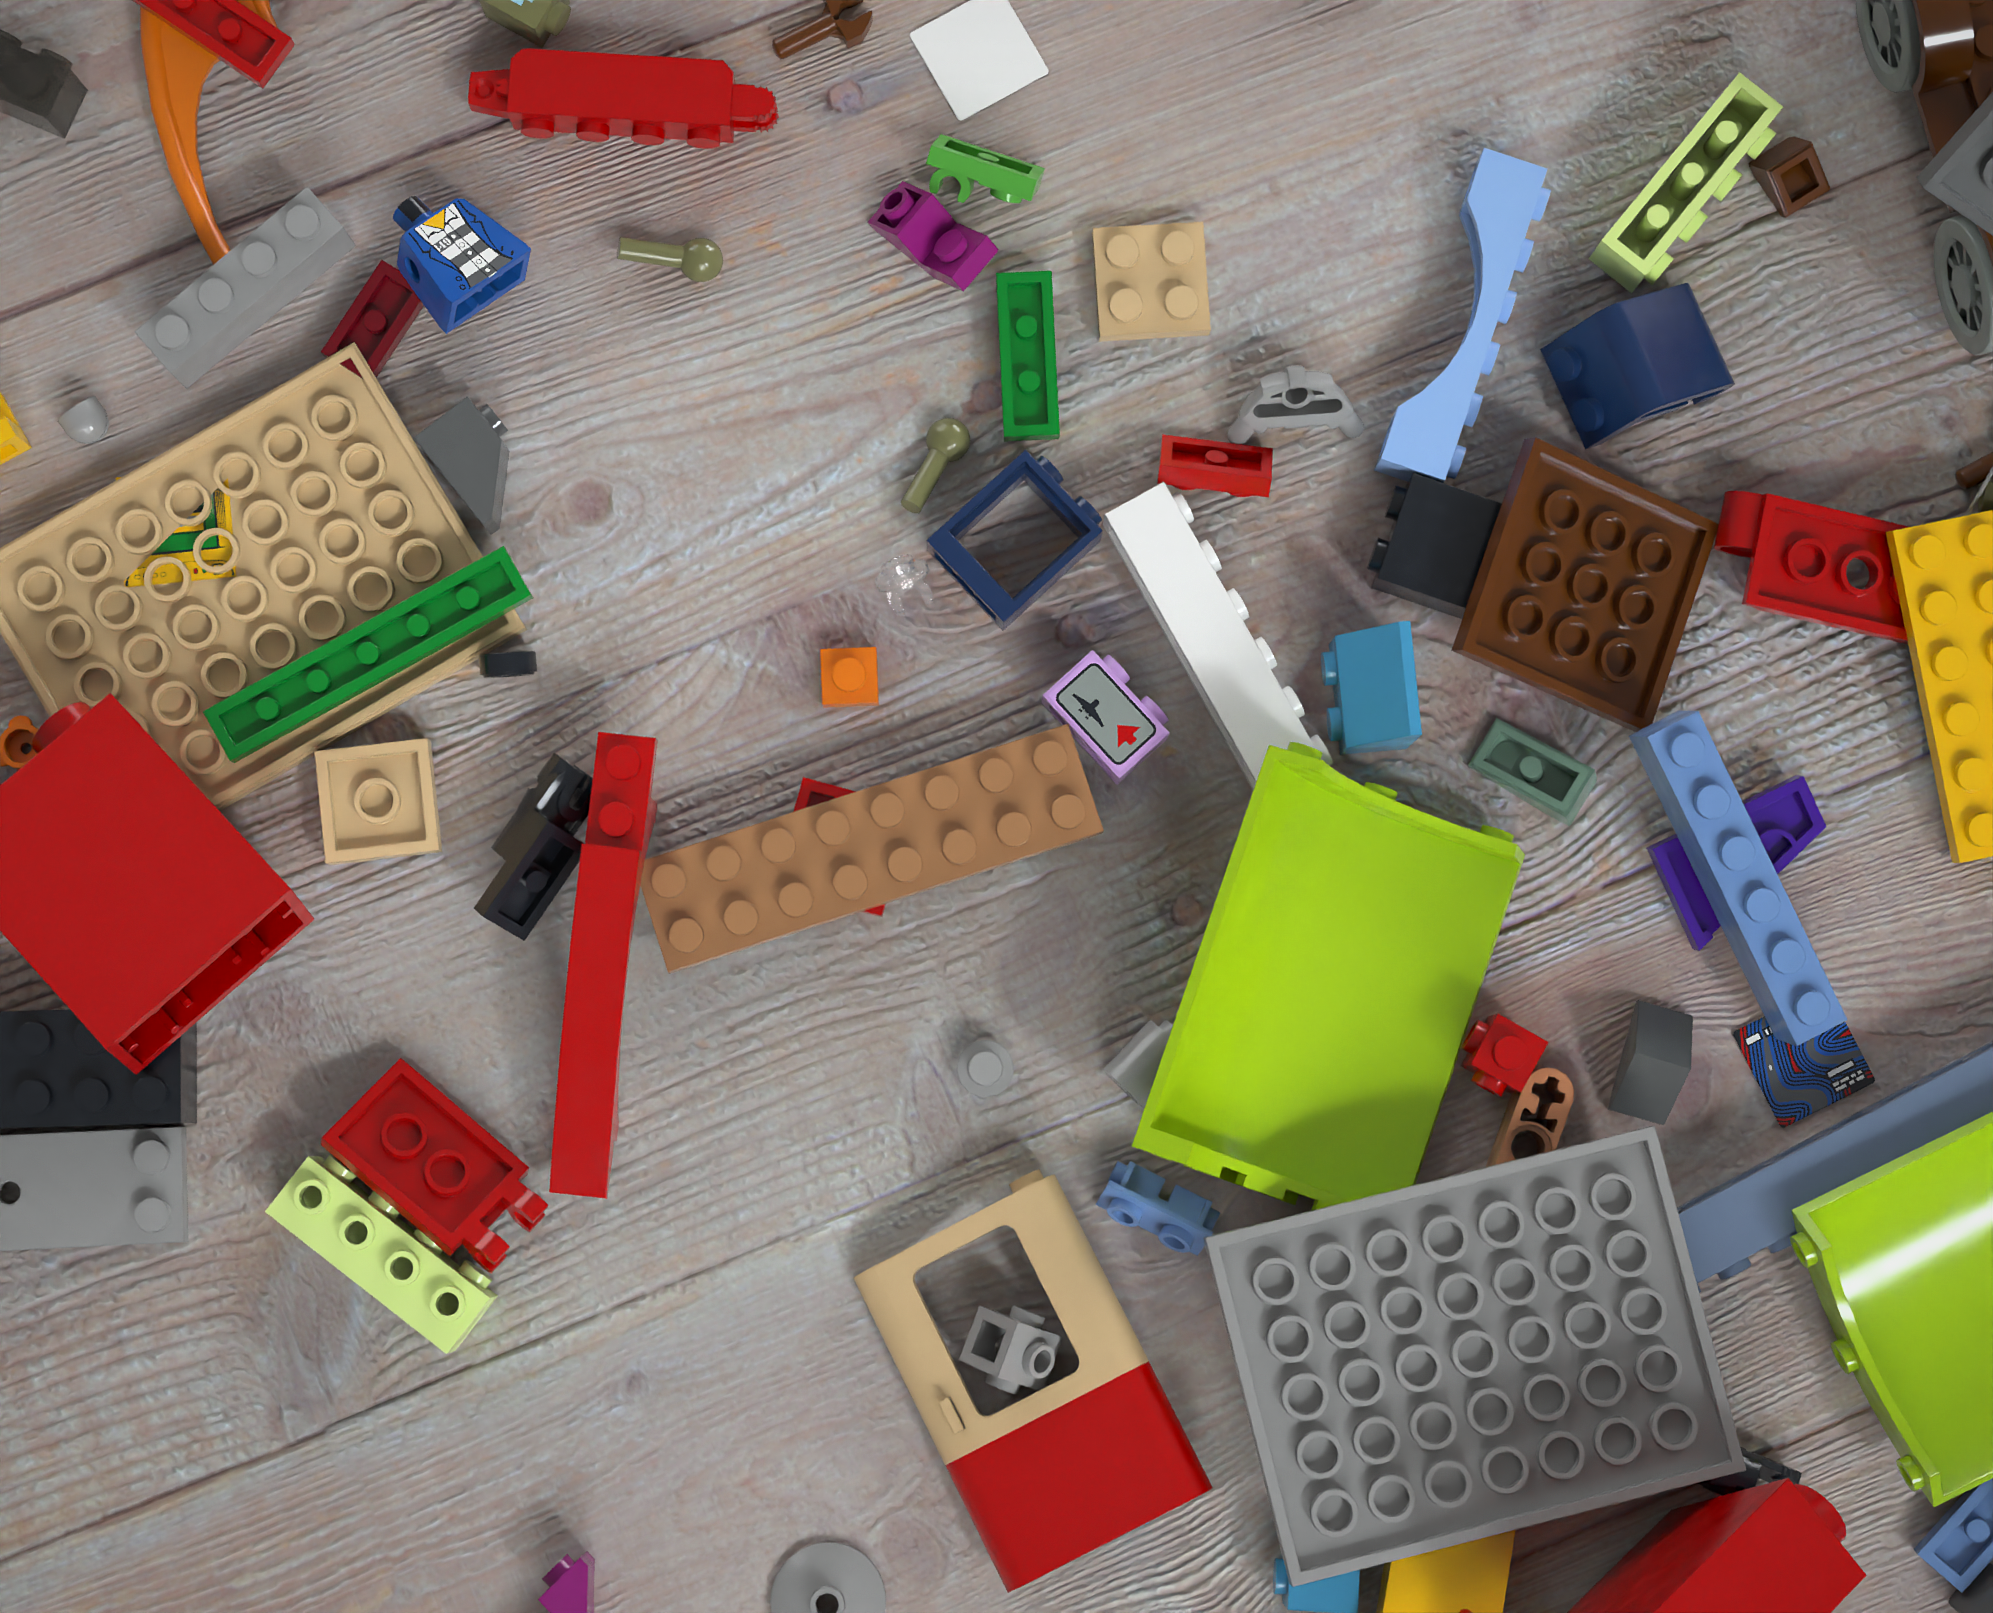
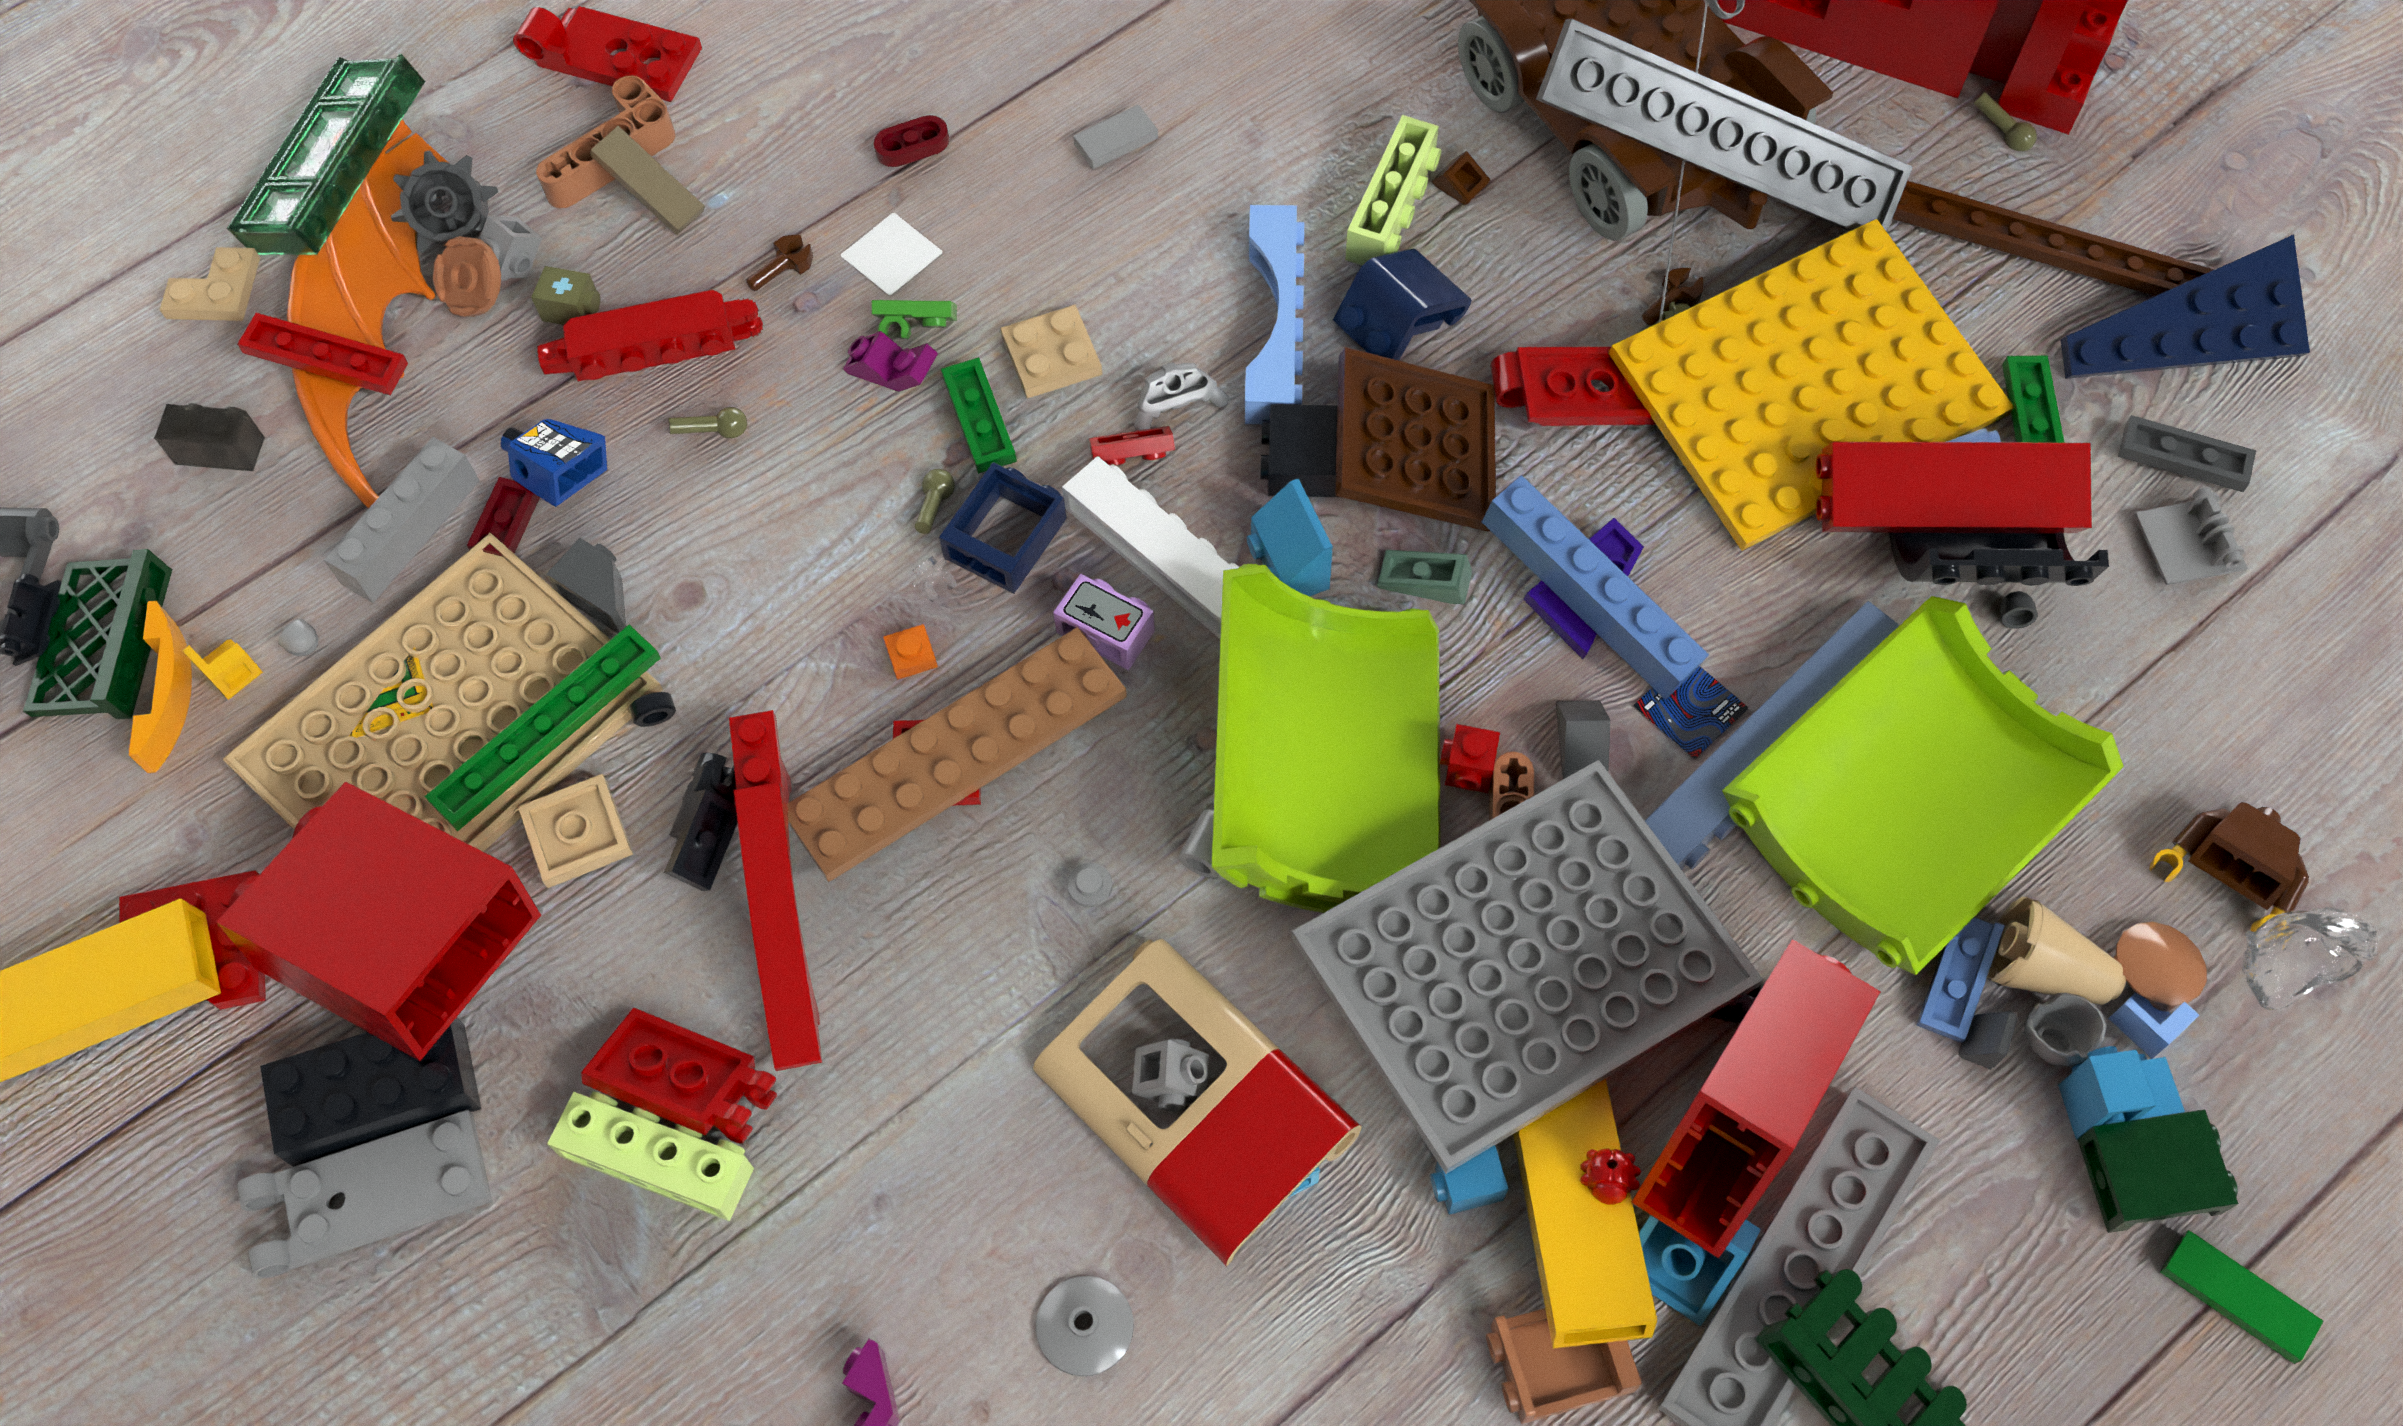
camera: 10 degrees left, 20 degrees down
medium blue hinge [1096,1161,1220,1256] -> none

